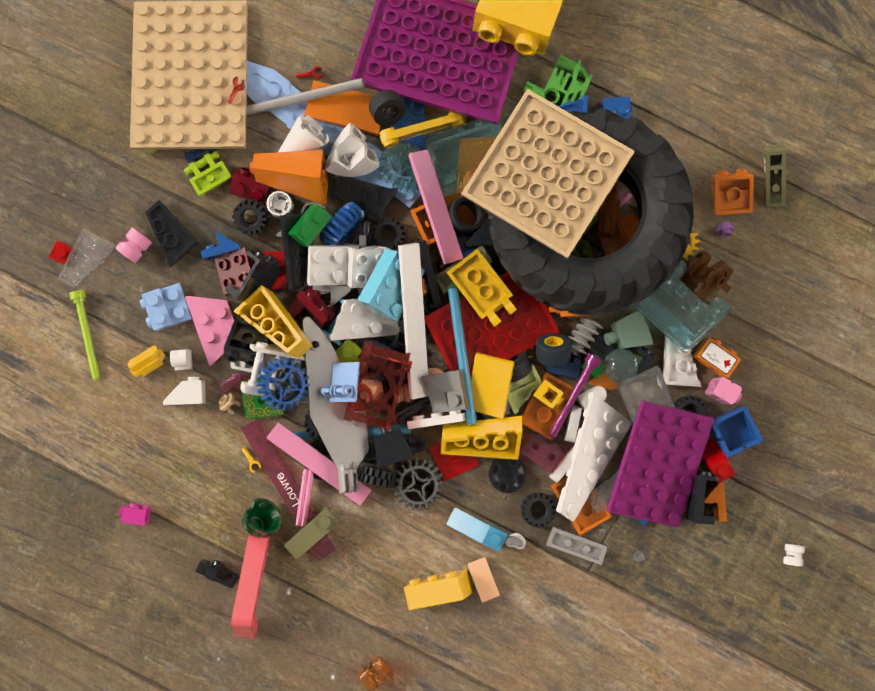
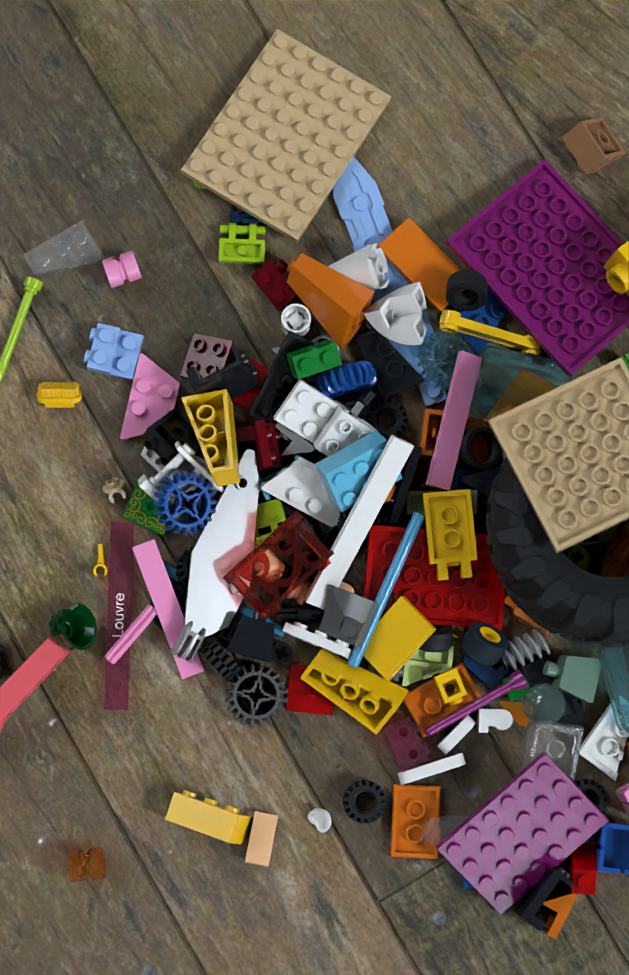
camera: 25 degrees right, 5 degrees down
red plate [48,240,76,266] -> none
black wing [145,200,199,268] -> none
white slope [163,377,206,405] -> none
white leg [170,349,193,370] -> none
blue slope [201,231,242,261] -> none
clear pink pin [219,371,245,393] -> none
clear red hand [227,76,245,104] -> none
black tyre [232,198,269,235] -> none
light grey piece [246,78,365,116] -> none
olive slope [284,506,340,560] -> none
red hand [296,66,323,80] -> none
light blue hinge [321,362,360,402] -> none
slope [446,507,508,552] -> none
black dish [488,458,527,493] -> none
light grey plate [546,526,608,565] -> none
white wing [556,392,632,522] -> none

